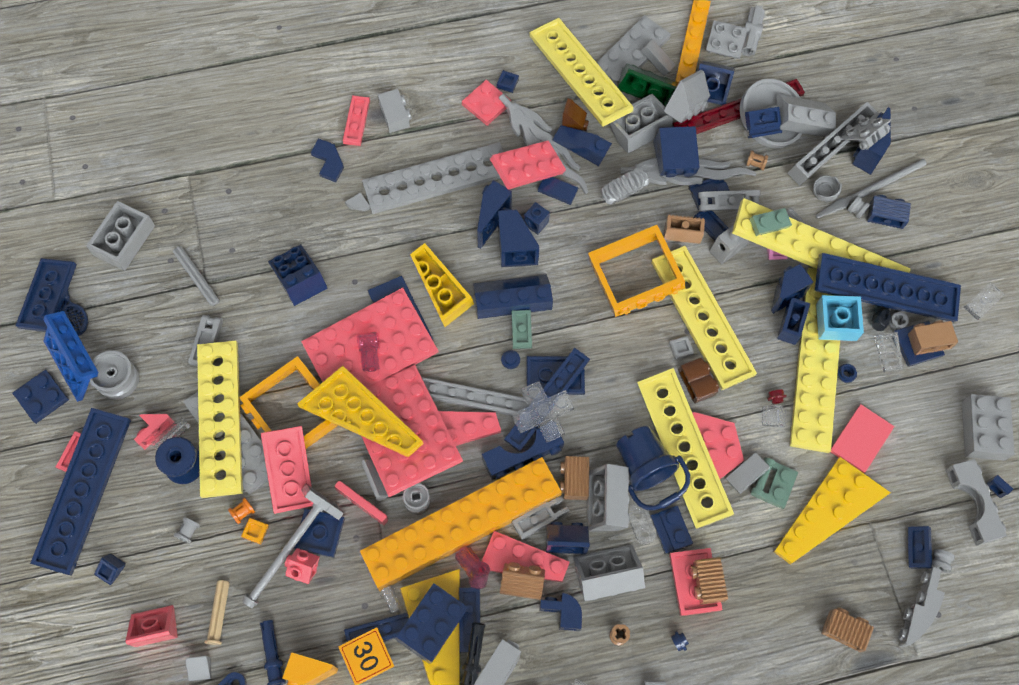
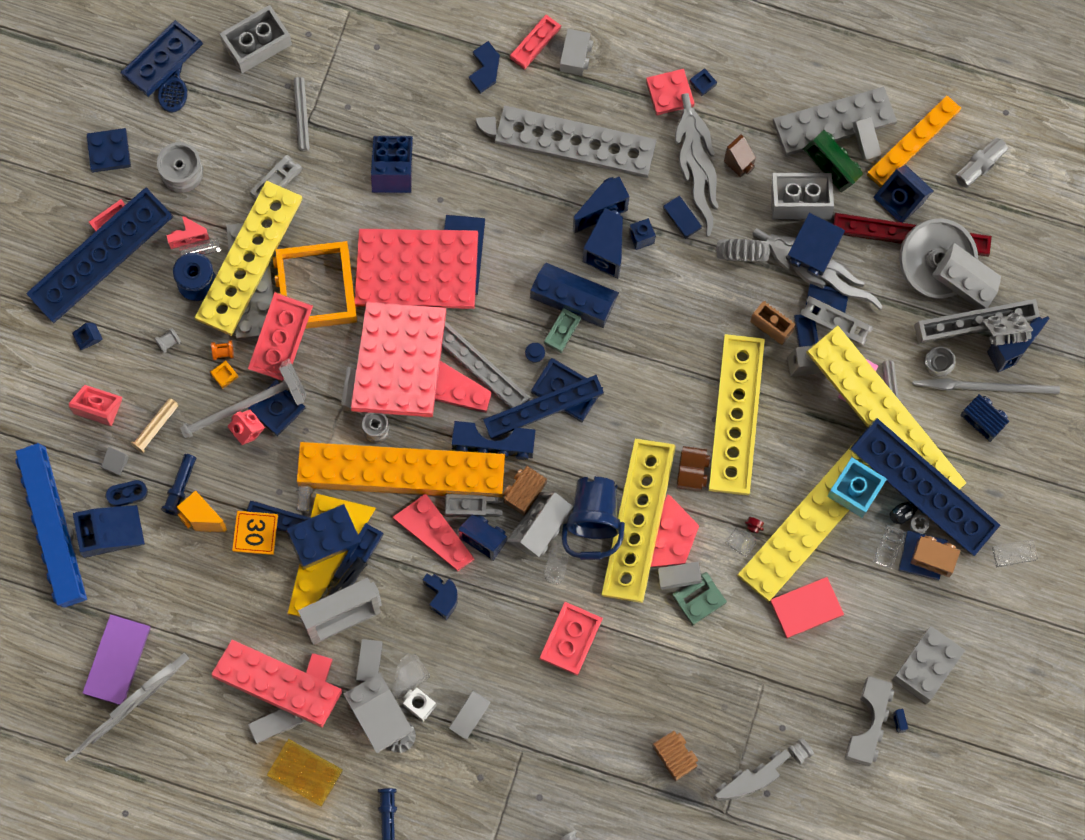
camera: 30 degrees right, 5 degrees up
blue fence [43,311,99,402] -> none
yellow wing [297,366,423,457] -> none
coral tile [334,481,388,526] -> none
clear pink piece [357,332,380,372] -> none
yellow wedge [410,243,474,327] -> none
clear pink piece [455,546,490,589] -> none
coral plate [490,140,566,190] -> none
medium nougat brick [500,562,545,600] -> none
clear plate [512,381,574,443] -> none
light yellow plate [529,18,633,127] -> none
dark blue slope [552,125,612,167] -> none
light grey slope [573,544,645,601] -> none
light orange window [588,225,685,317] -> none
medium nougat bush [609,624,630,646] -> none
dark blue plate [650,506,693,554] -> none
light grey slope [664,70,710,123] -> none
light grey tile [669,336,694,360] -> none
dark blue plate [671,631,689,651] -> none
medium nougat brick [690,557,728,605] -> none
light grey hinge [706,20,747,59] -> none
dark blue plate [745,107,782,138] -> none
medium nougat bush [746,150,769,171] -> none
sand green plate [749,208,792,236] -> none
dark blue slope [771,264,813,314] -> none
yellow wing [774,457,891,564] -> none
dark blue brick [777,298,810,345] -> none
dark blue plate [837,364,857,383] -> none
light grey wheel [847,196,871,219] -> none
dark blue plate [908,526,932,569] -> none

